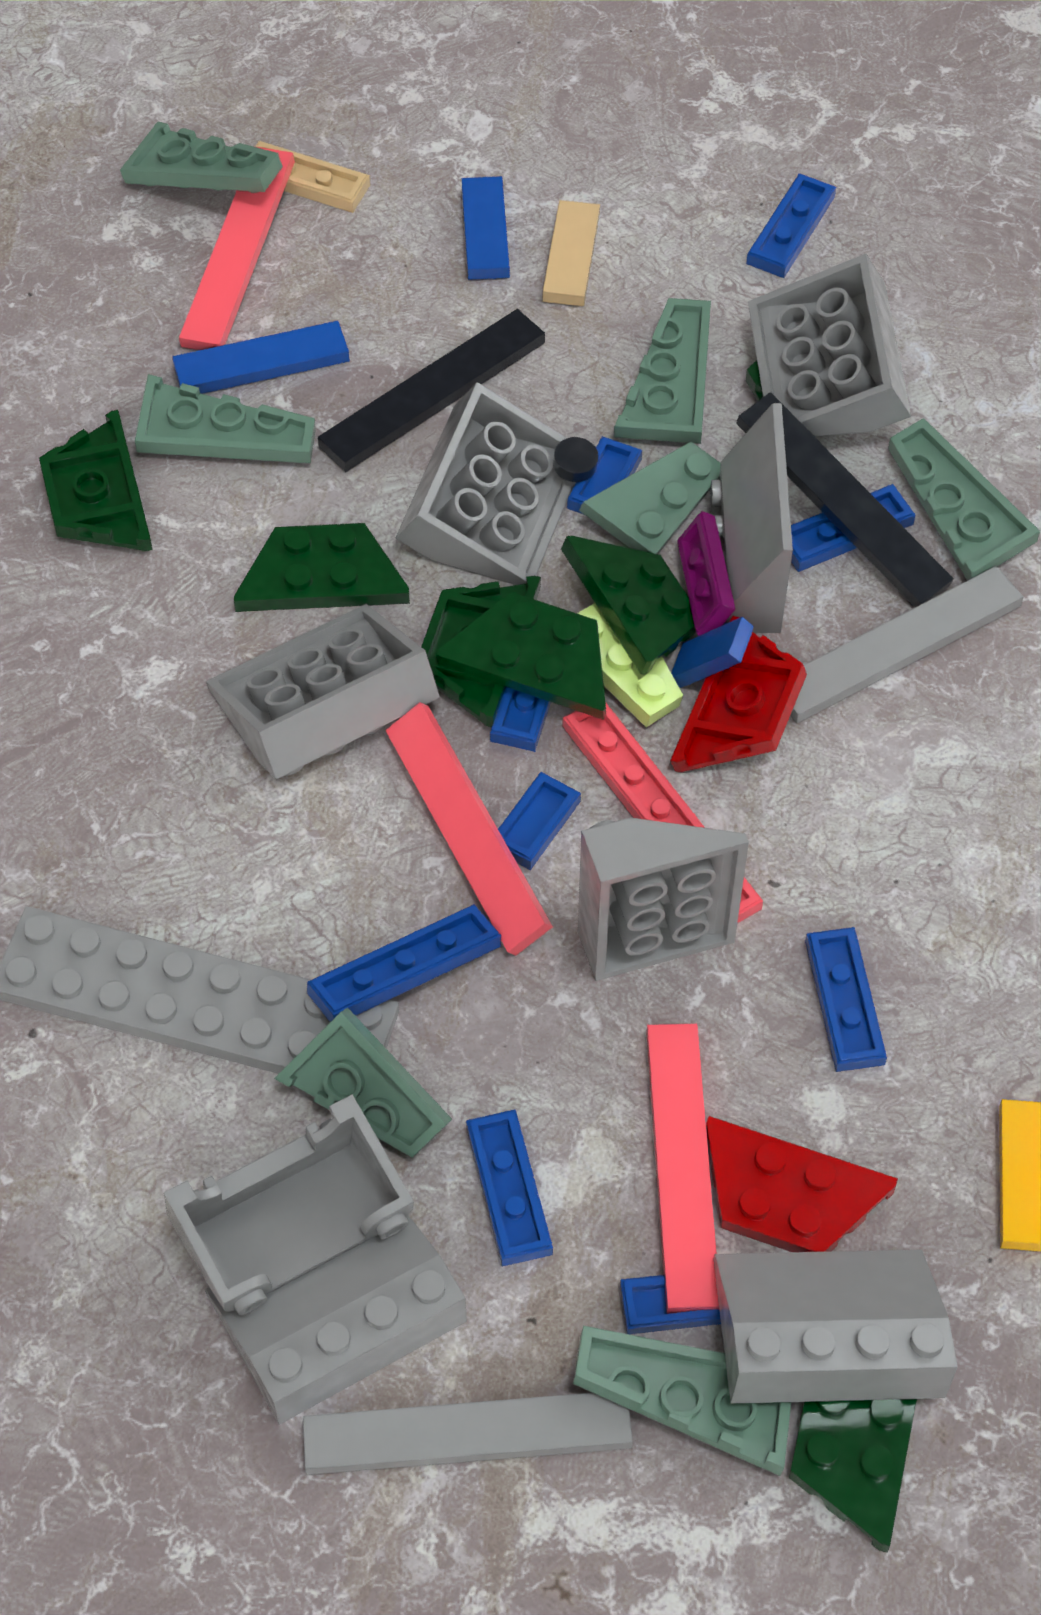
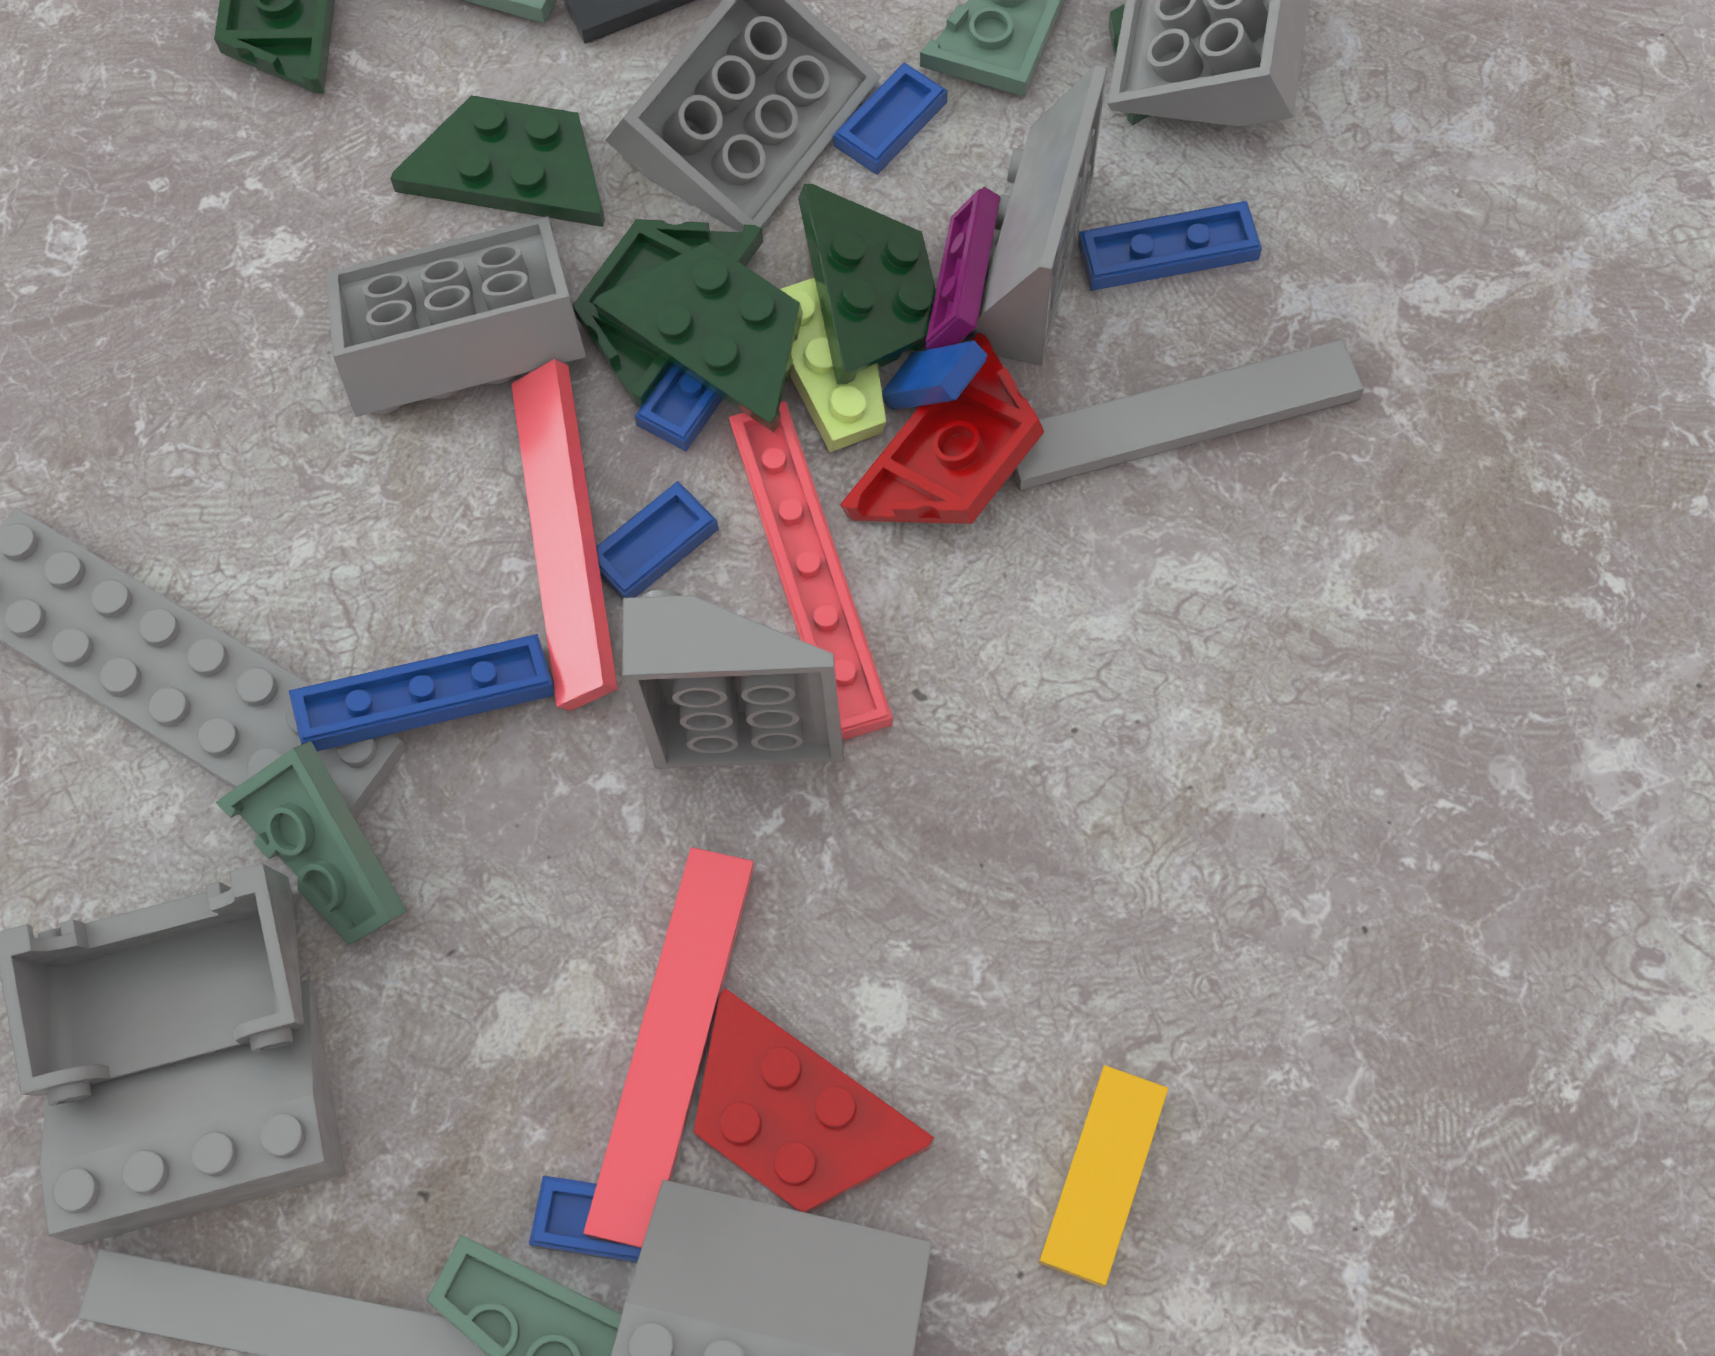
camera: 20 degrees right, 10 degrees up
blue tile [466,1109,553,1267] -> none
black tile [553,437,598,482] -> none
sand green wing [579,441,721,554] -> none
black tile [736,392,954,607] -> none
blue tile [805,927,887,1072] -> none
sand green wing [888,418,1040,581] -> none

